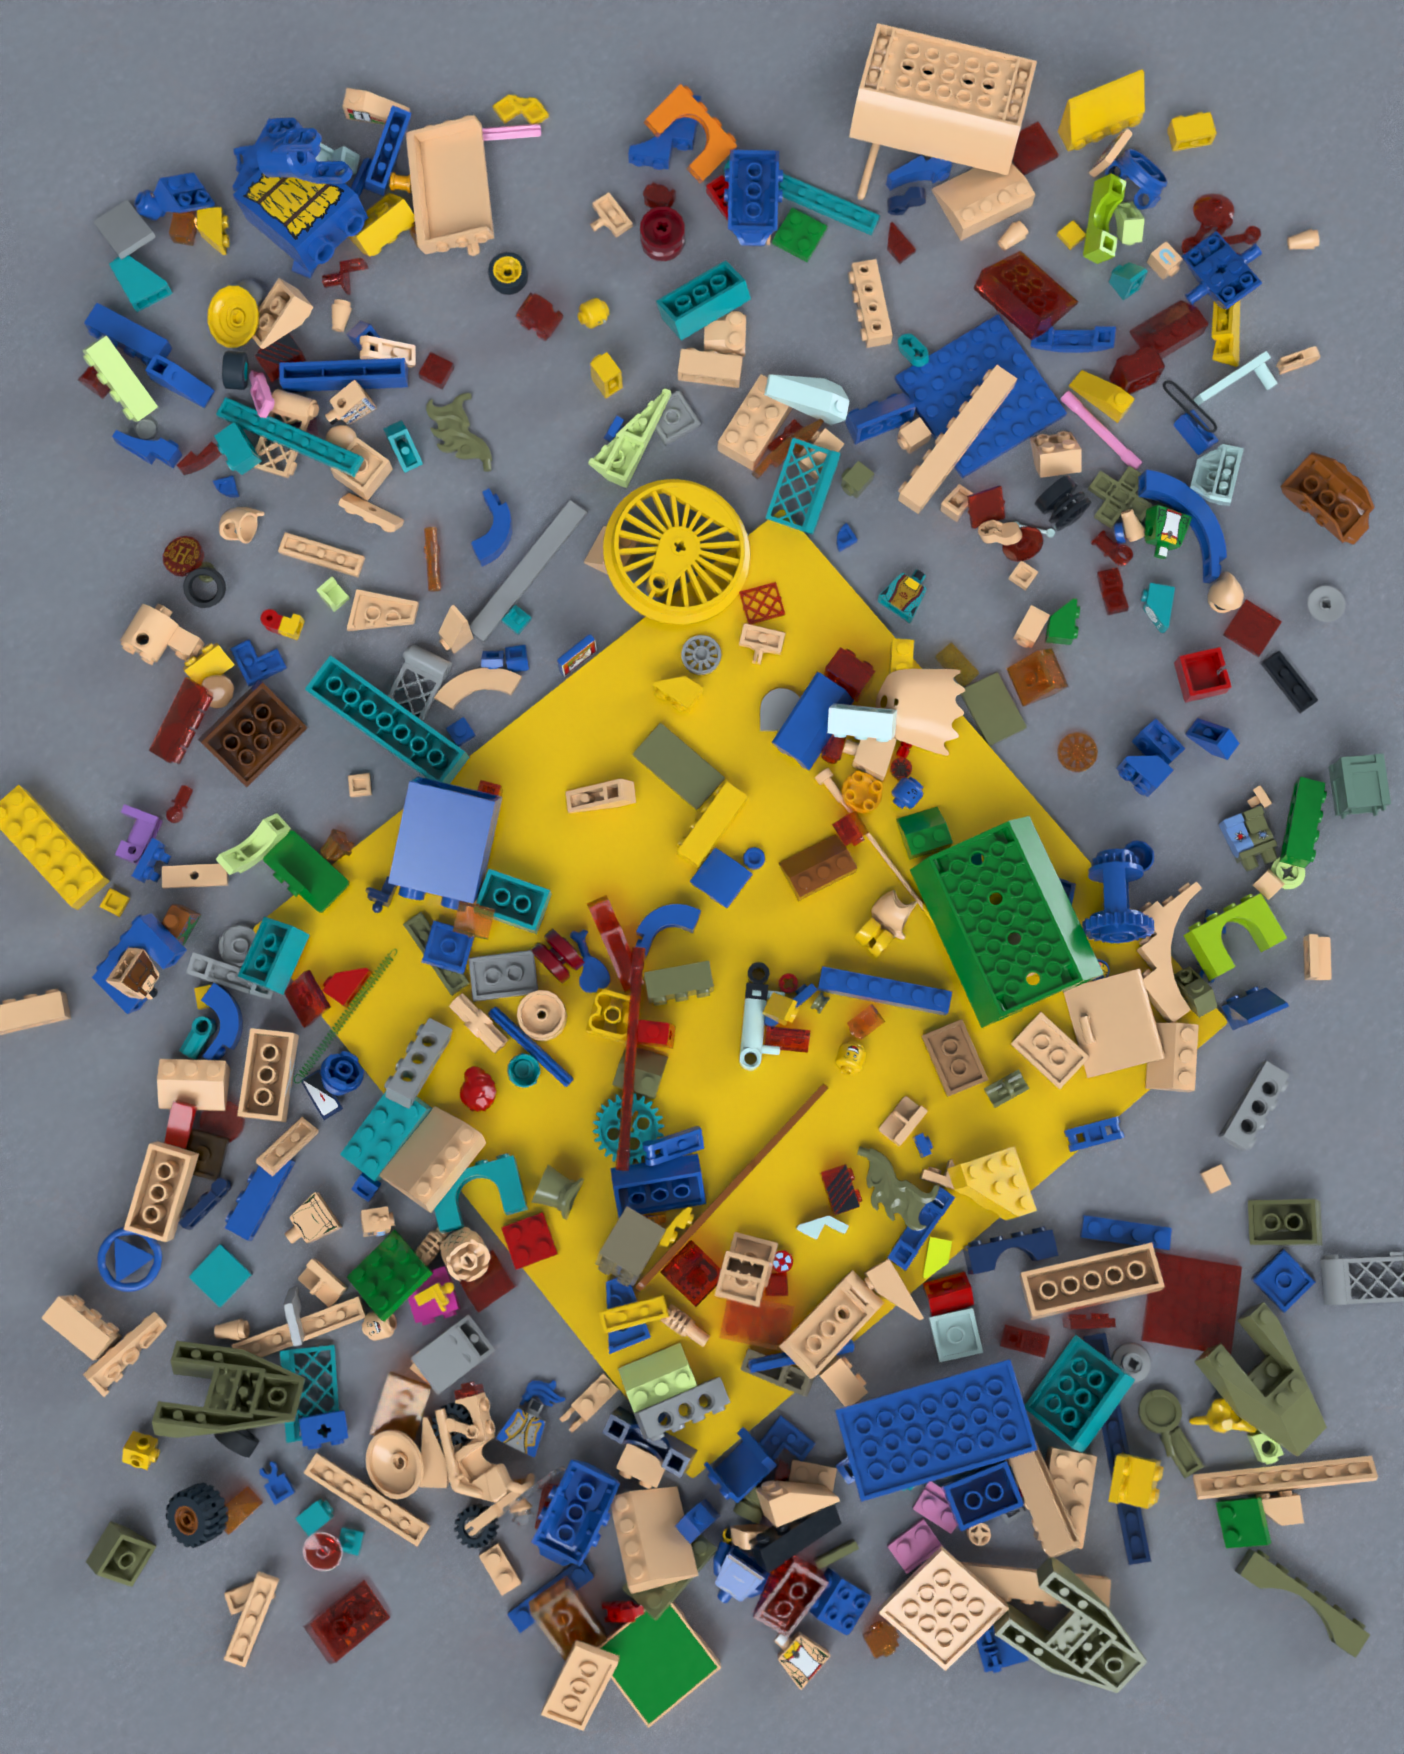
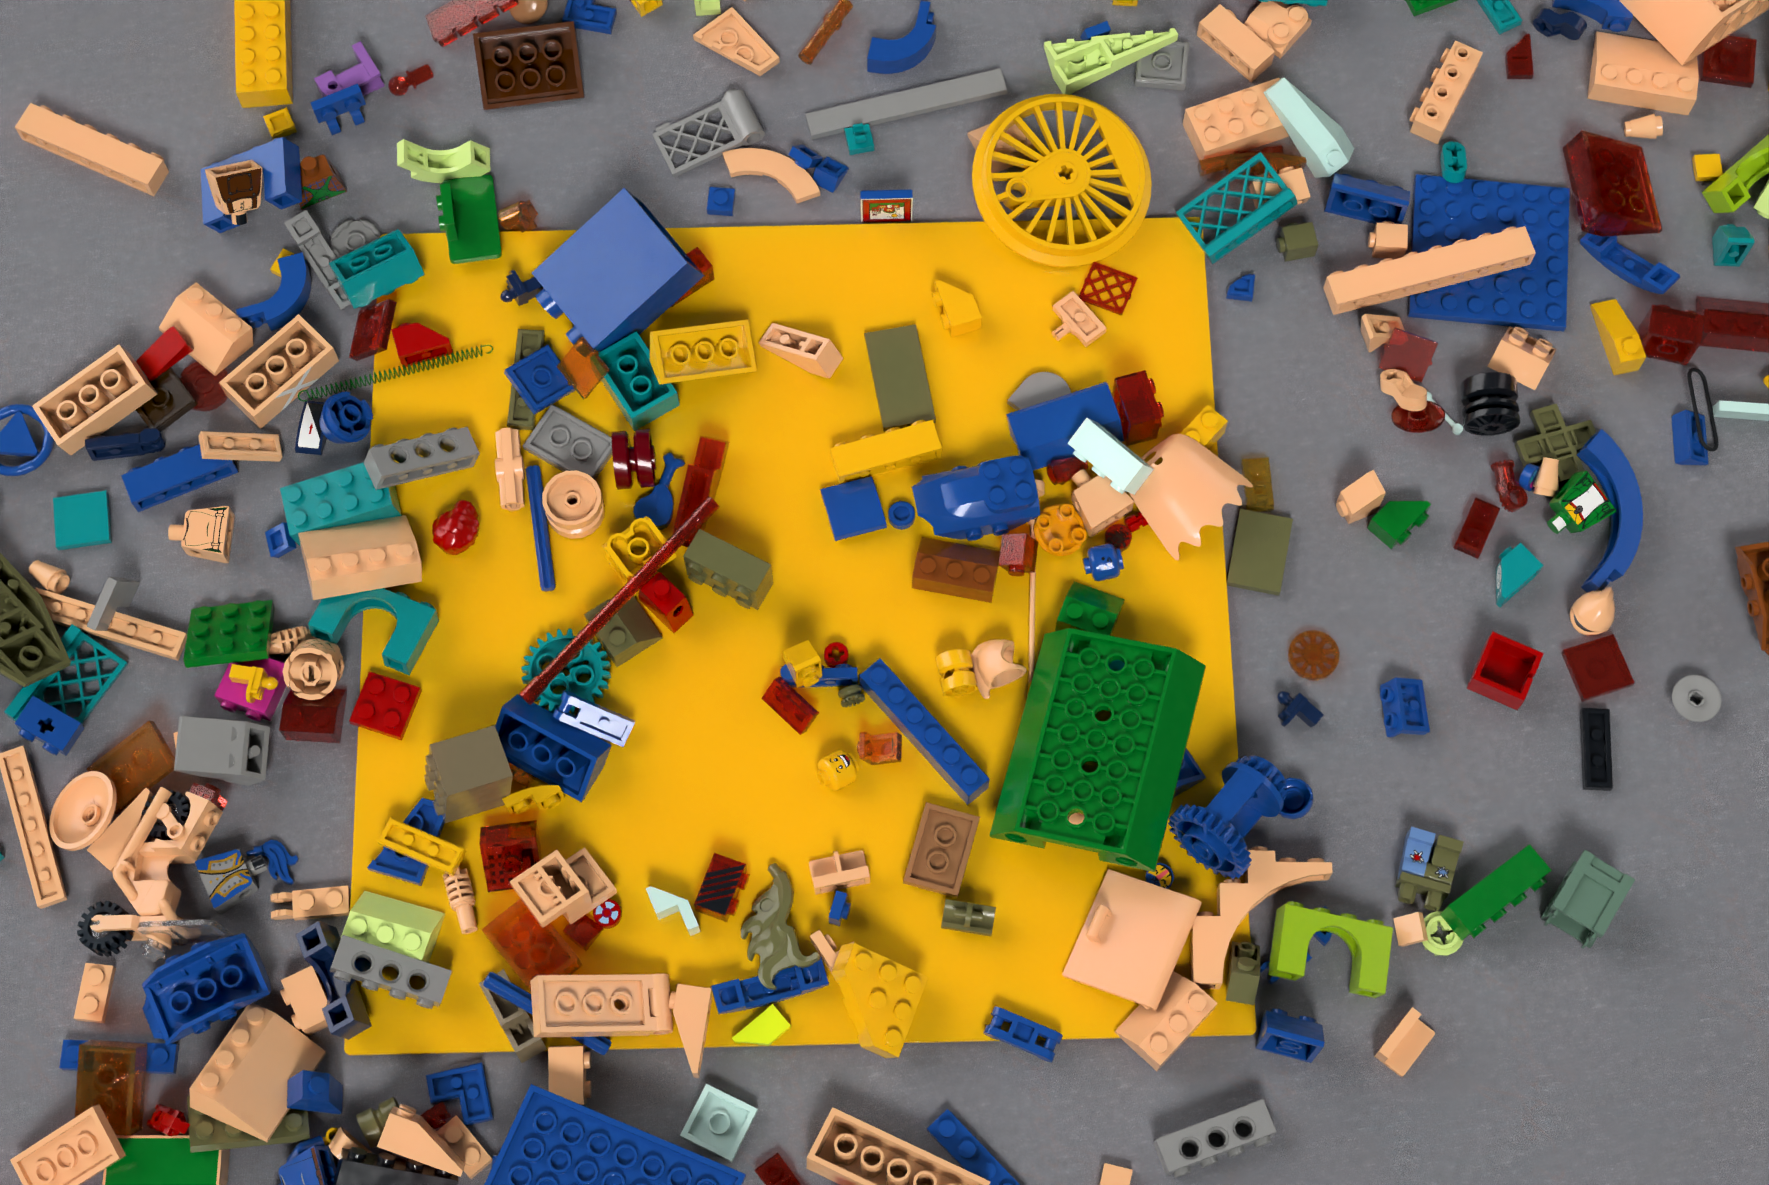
camera: 40 degrees right, 10 degrees down
light nougat tile [162,864,228,889] -> none
teal piece [179,1016,217,1060] -> none
light nougat panel [298,1258,348,1307] -> none
teal brick [305,655,470,784] -> none
light nougat tile [348,773,372,797] -> none
light nougat head [360,1206,394,1237] -> none
light nougat head [362,1311,397,1341] -> none
light nougat slope [438,605,474,654] -> none
teal hair [507,1054,541,1088] -> none
olive hat [532,1165,584,1220] -> none
blue arch [634,904,701,961] -> none
dark orange piece [635,1083,828,1292] -> none
light grey wheel [681,635,721,675] -> none
blue panel [704,1427,777,1503] -> none
light aqua piece [739,962,785,1071] -> none
torso [877,569,927,624] -> none
red panel [923,1271,974,1317] -> none
dark blue arch [963,1226,1059,1275] -> none
clear orange slope [1006,648,1069,707] -> none
light nougat plate [1008,560,1038,591] -> none
light nougat plate [1011,1012,1090,1089] -> none
bright pink piece [1060,391,1143,470] -> none
blue slope [1116,756,1174,797] -> none
blue slope [1185,718,1240,760] -> none
light aqua wedge [1190,444,1244,506] -> none
light nougat tile [1247,785,1273,808] -> none
none -> yellow slope [650,319,757,385]
none -> blue slope [912,456,1040,541]
none -> dark blue piece [1277,691,1324,727]

